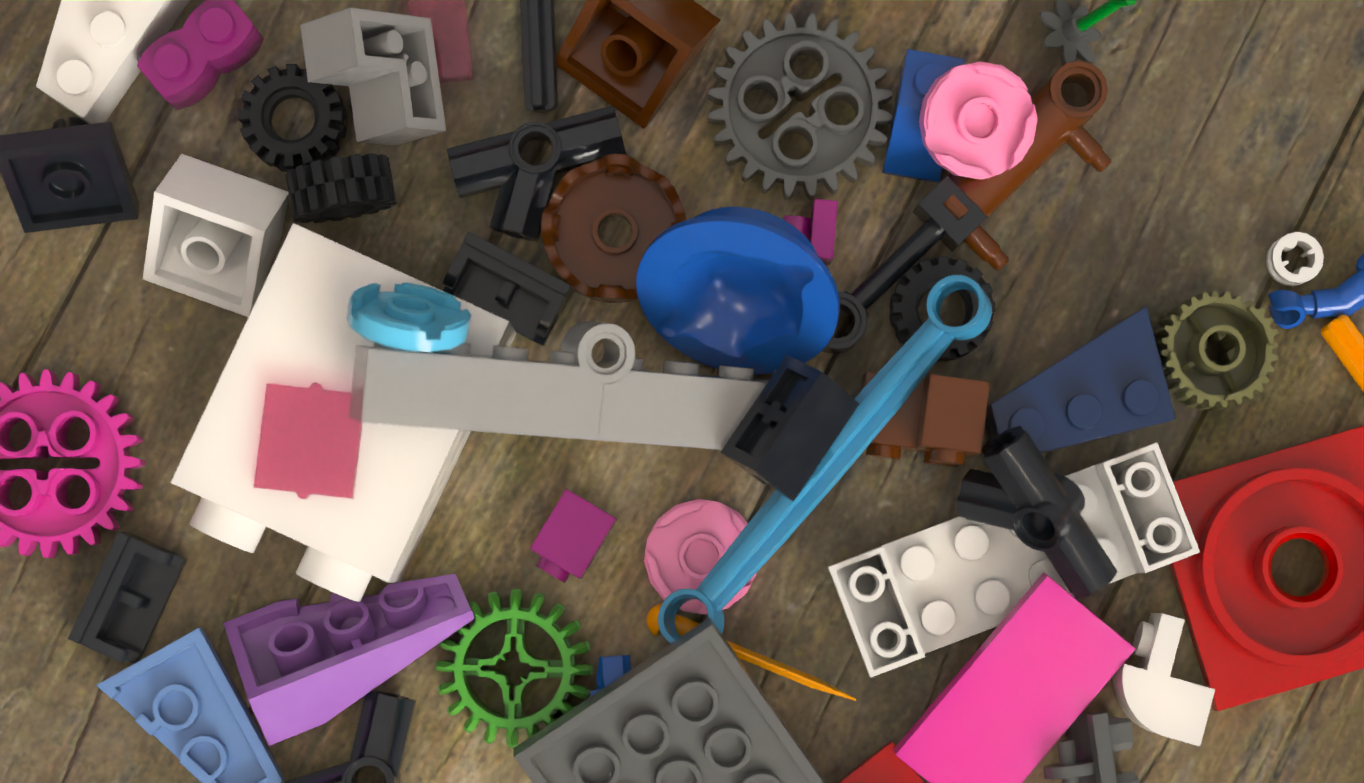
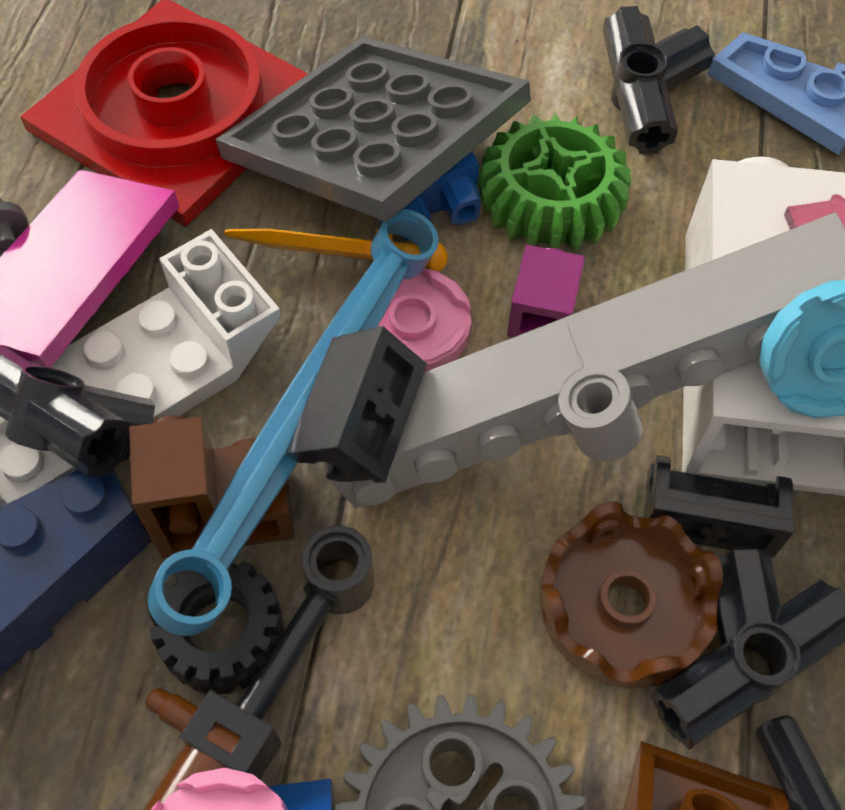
camera: 165 degrees right, 25 degrees down
medium lavender wedge [224,574,474,746] -> none
blue piece [636,207,840,374] -> none
magenta tile [783,199,838,265] -> none

